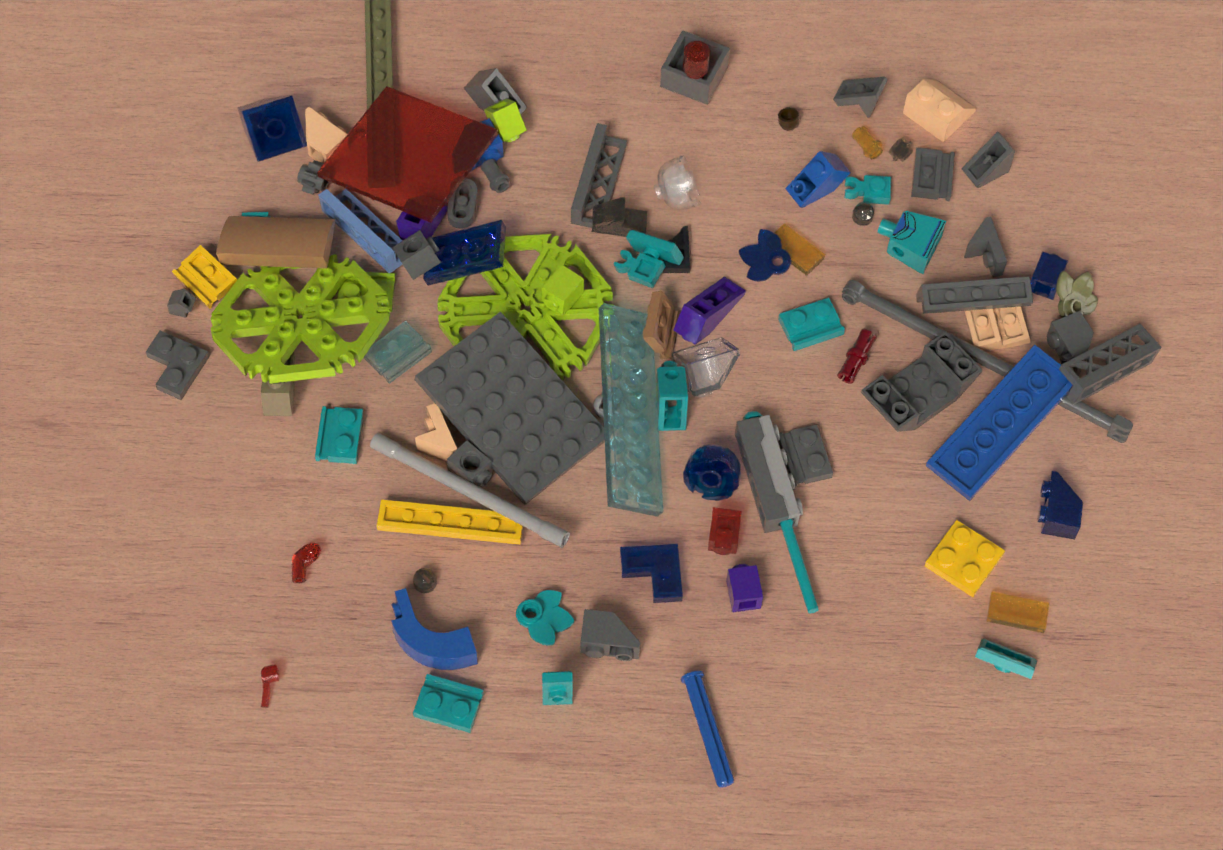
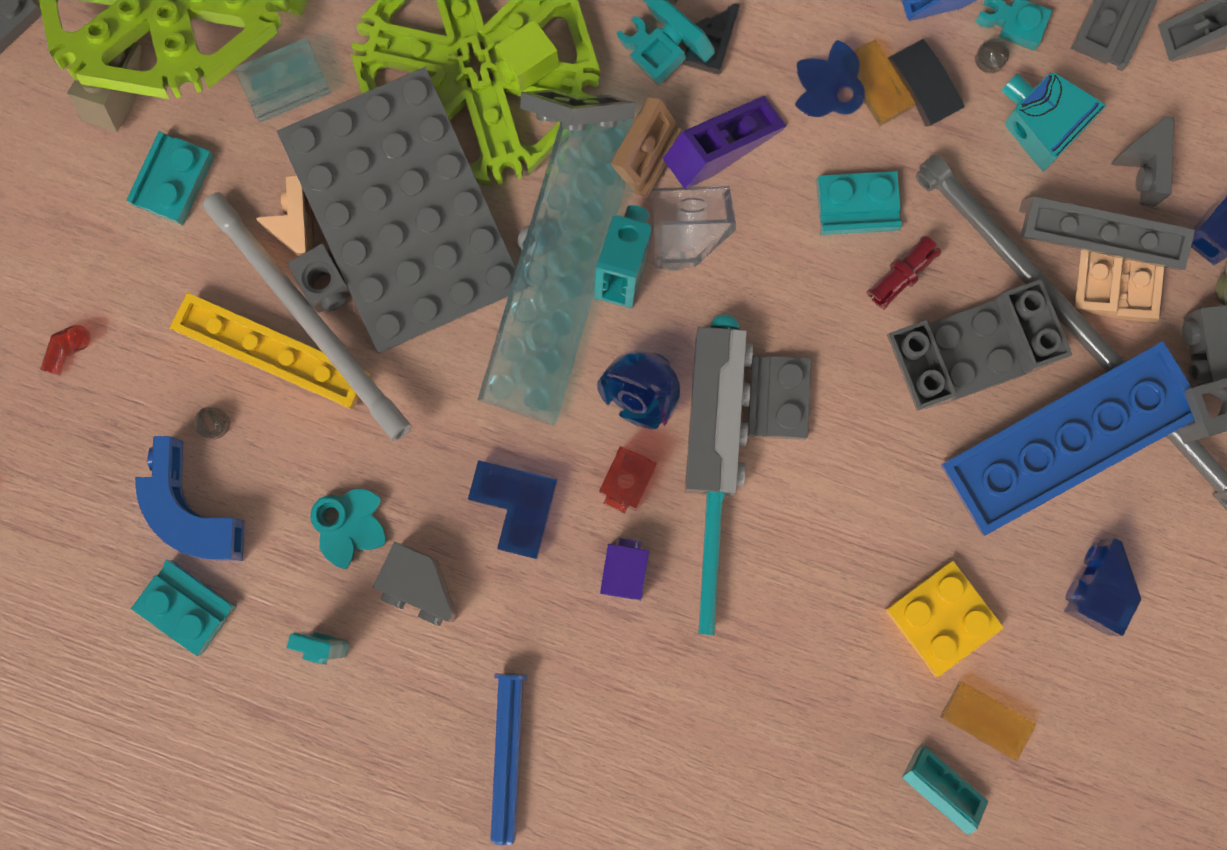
camera: 25 degrees right, 20 degrees up
none -> dark grey plate [520,89,635,131]
none -> black slope [887,39,965,127]

